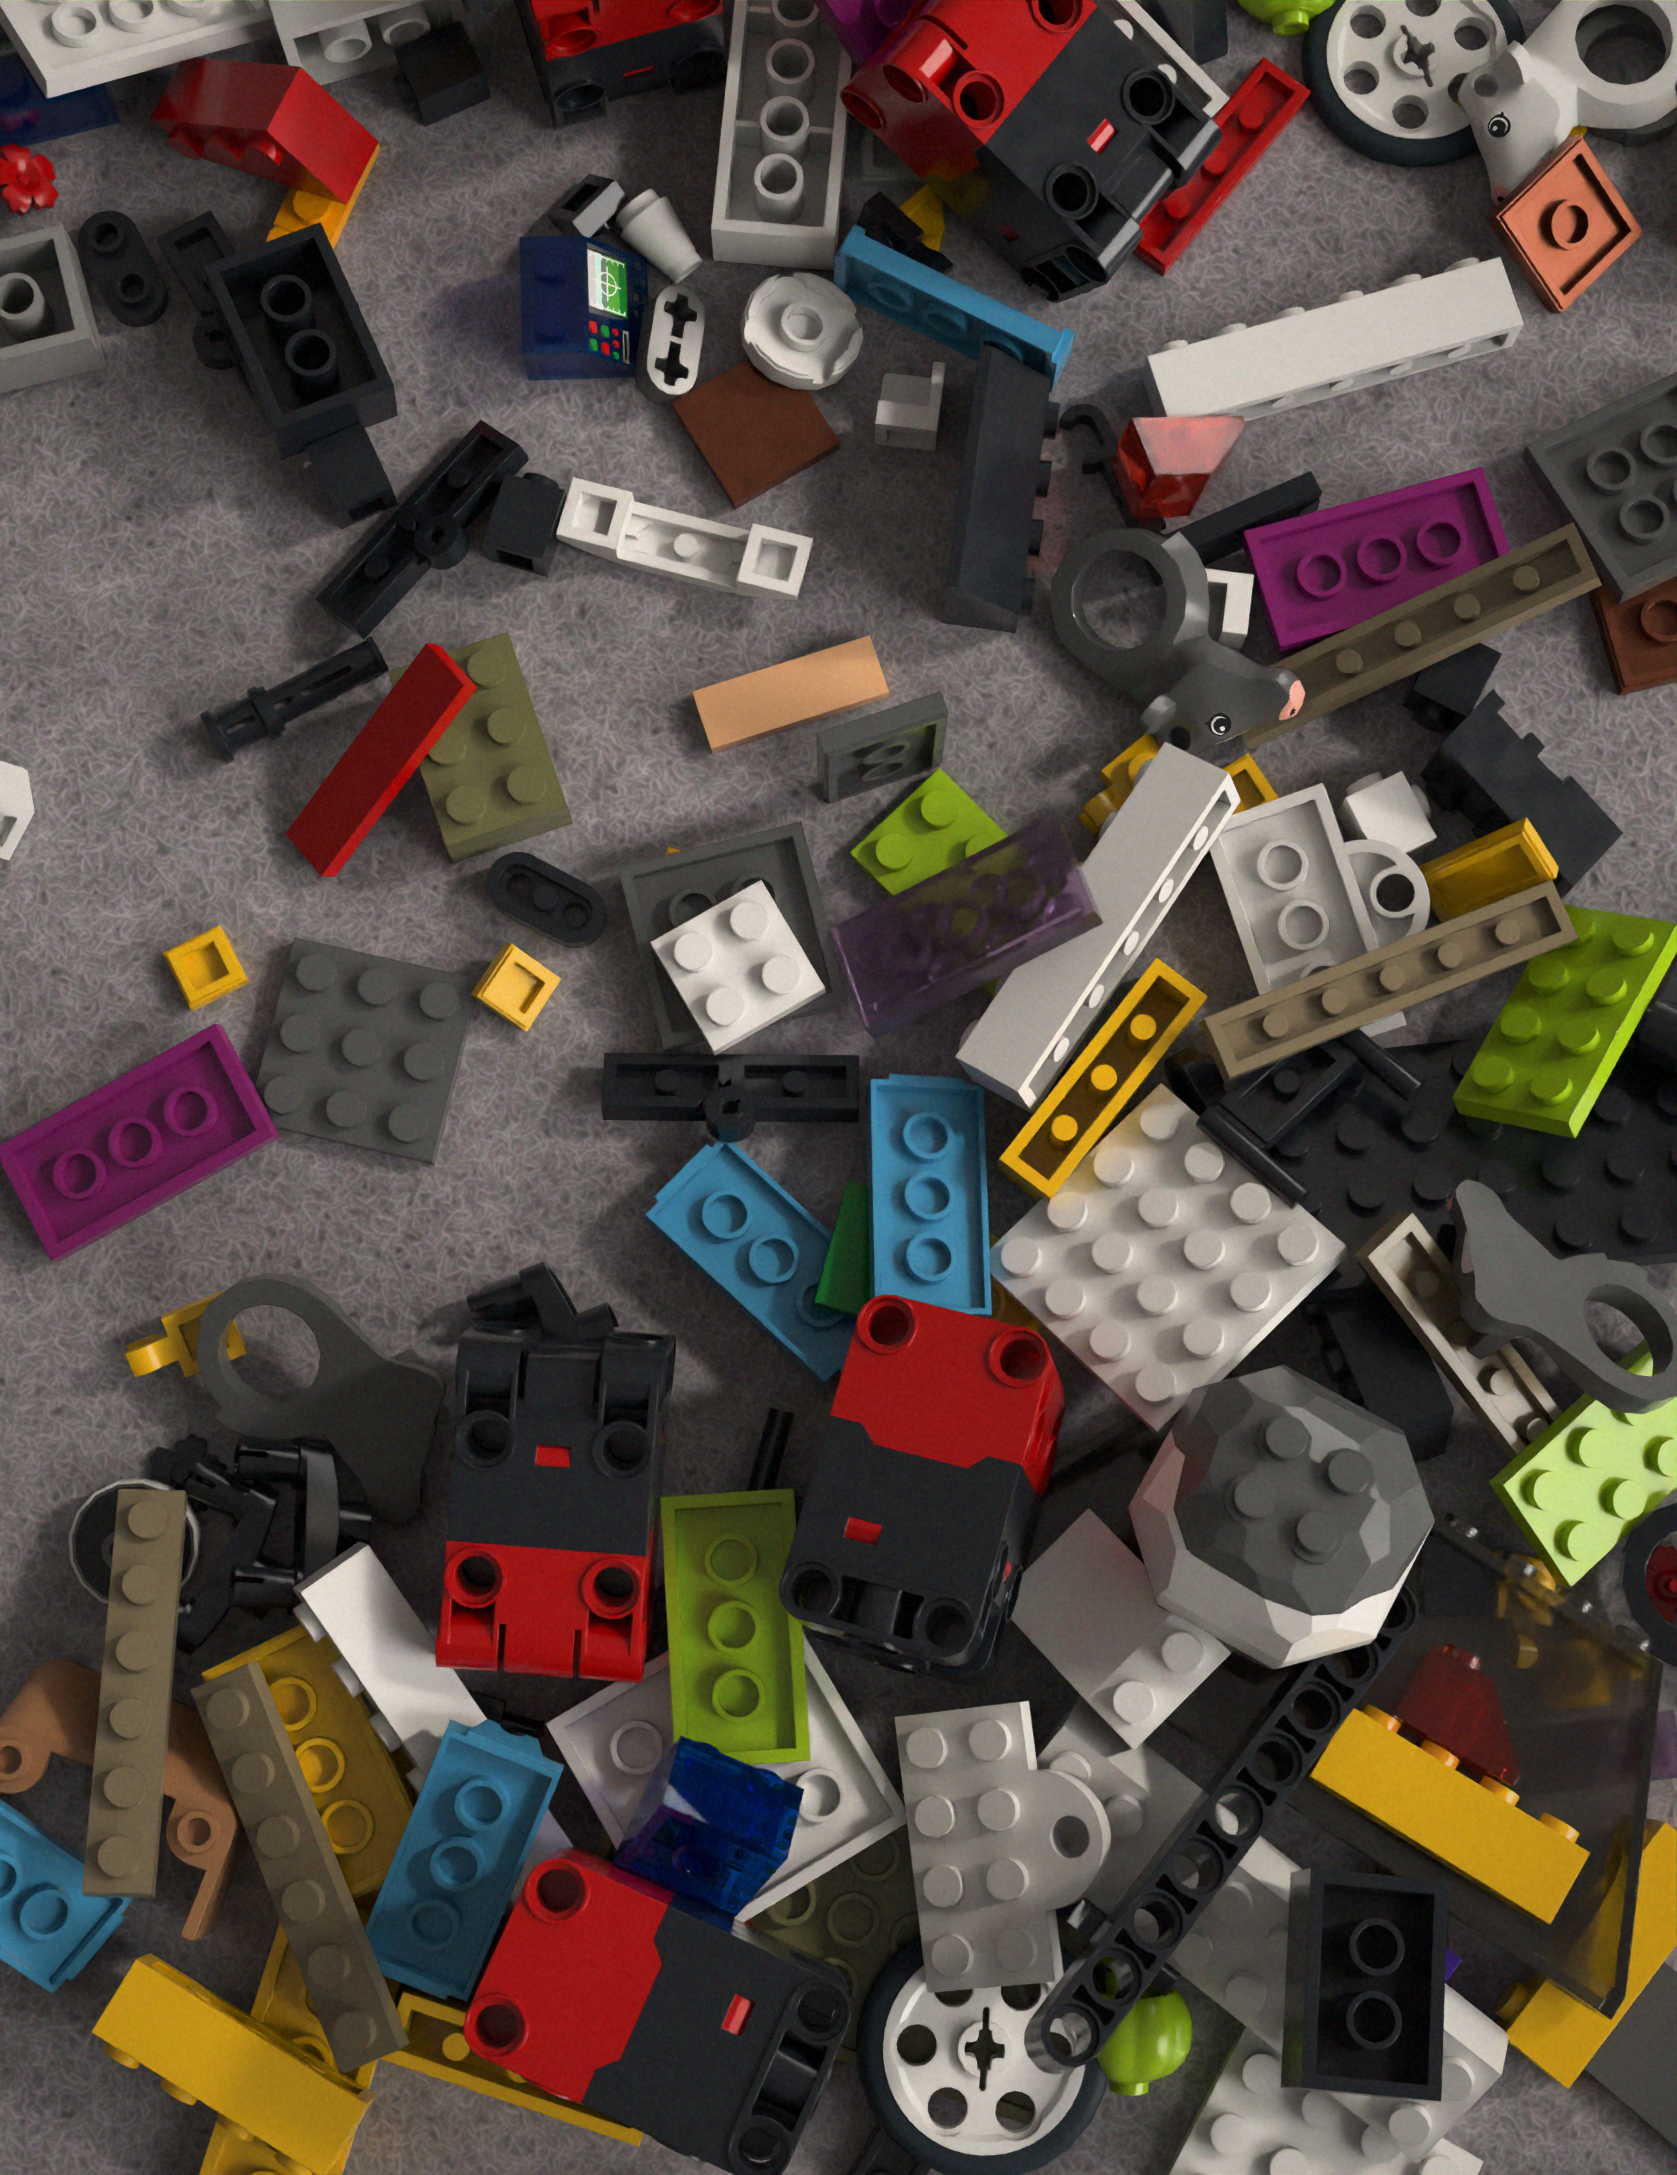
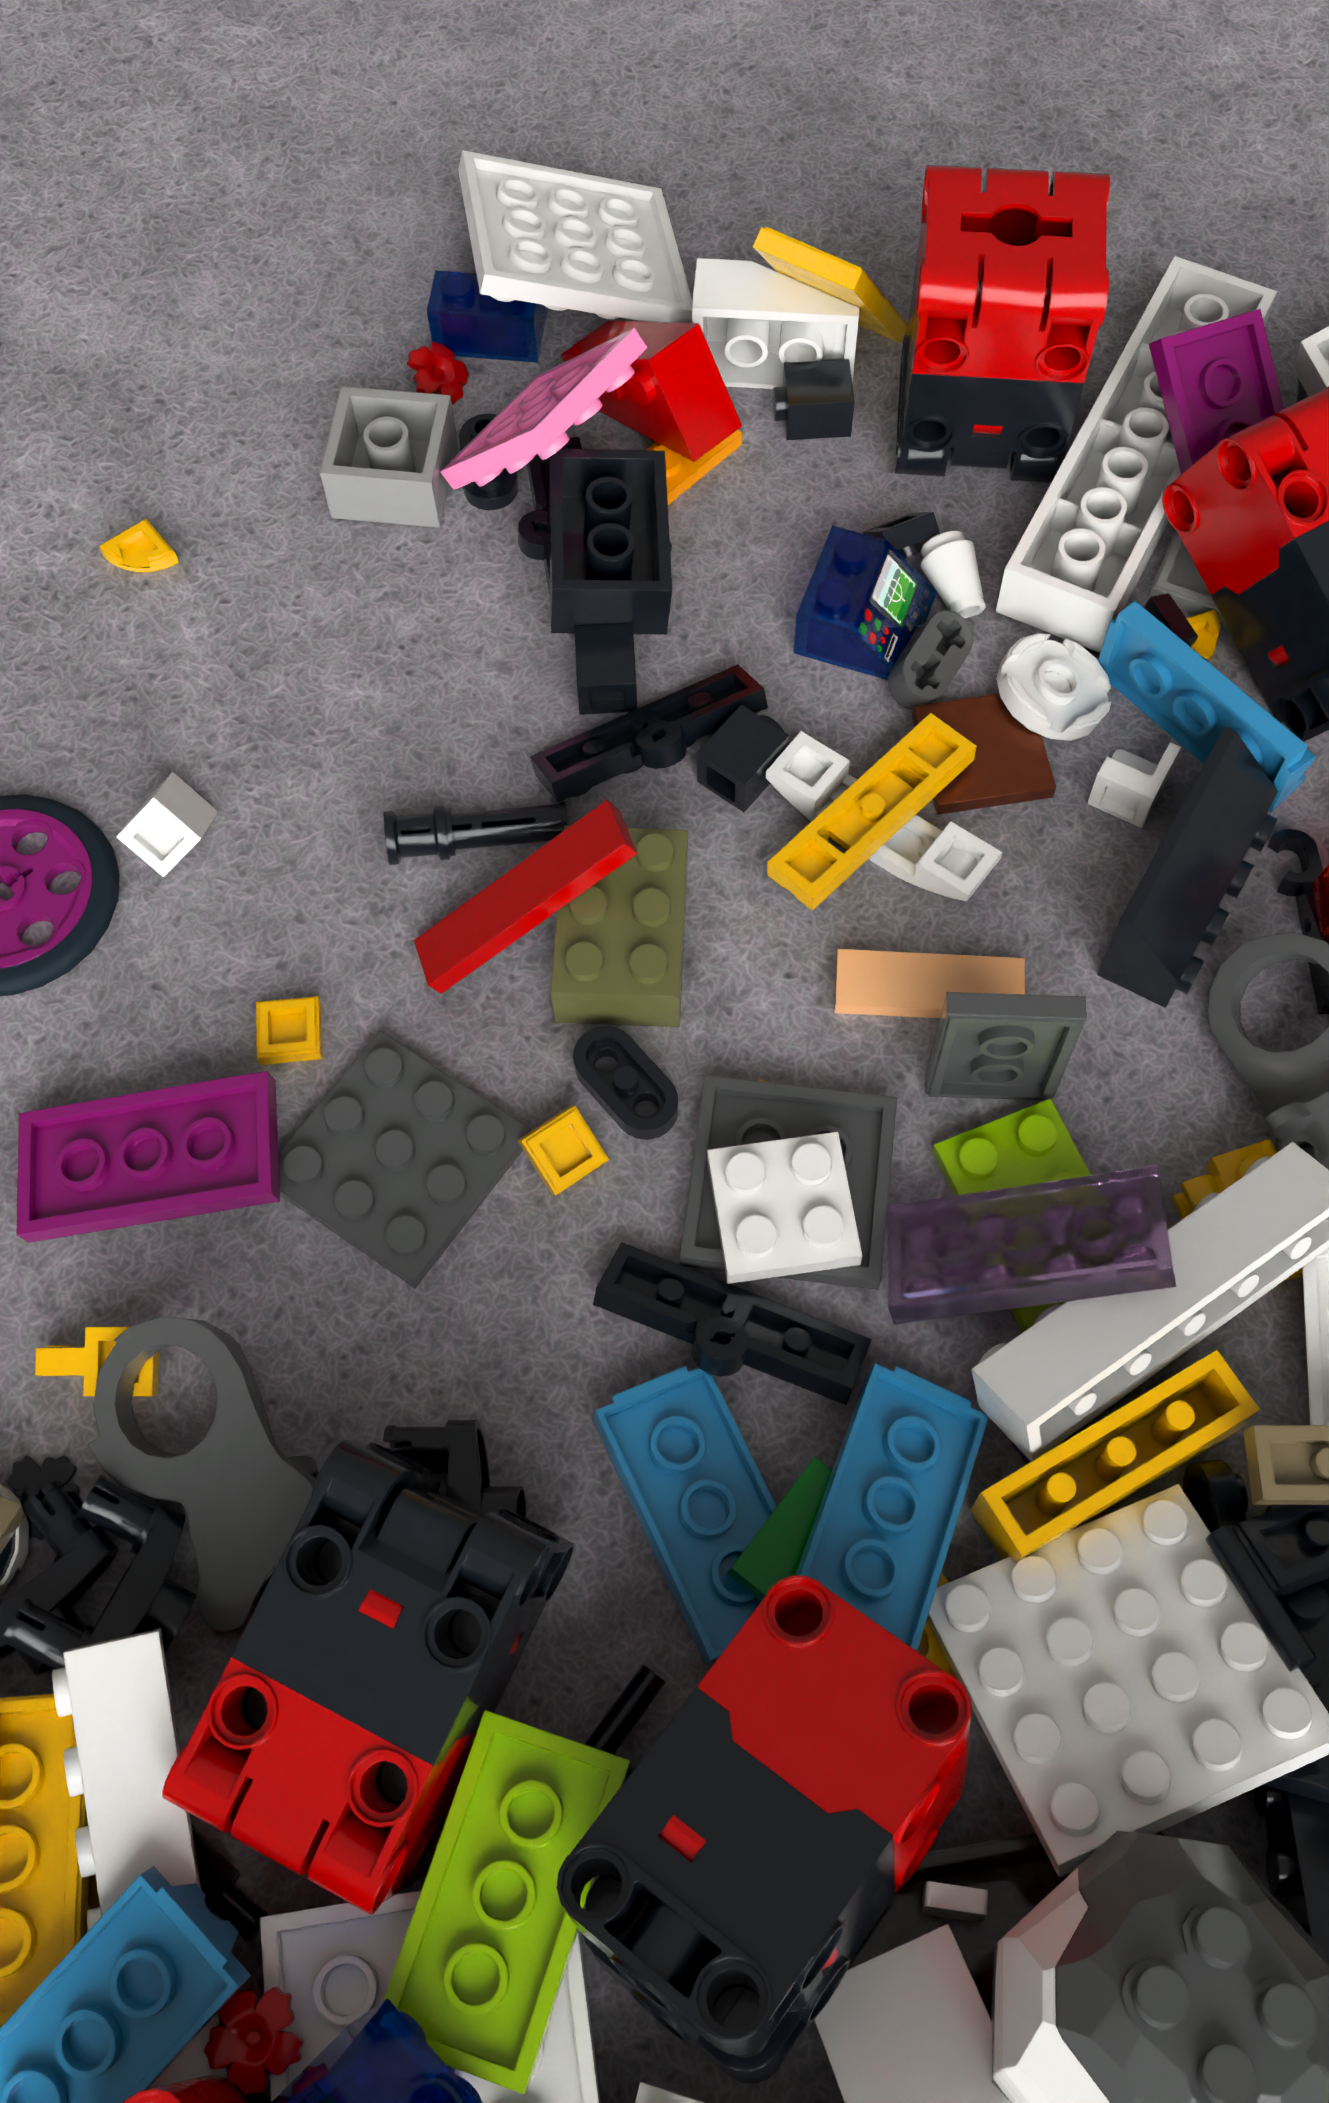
camera: 25 degrees right, 15 degrees down
none -> red plant [204,1987,304,2096]
none -> bright pink plate [440,328,647,490]
none -> yellow hinge [767,713,977,911]
none -> white piece [921,1881,988,1923]

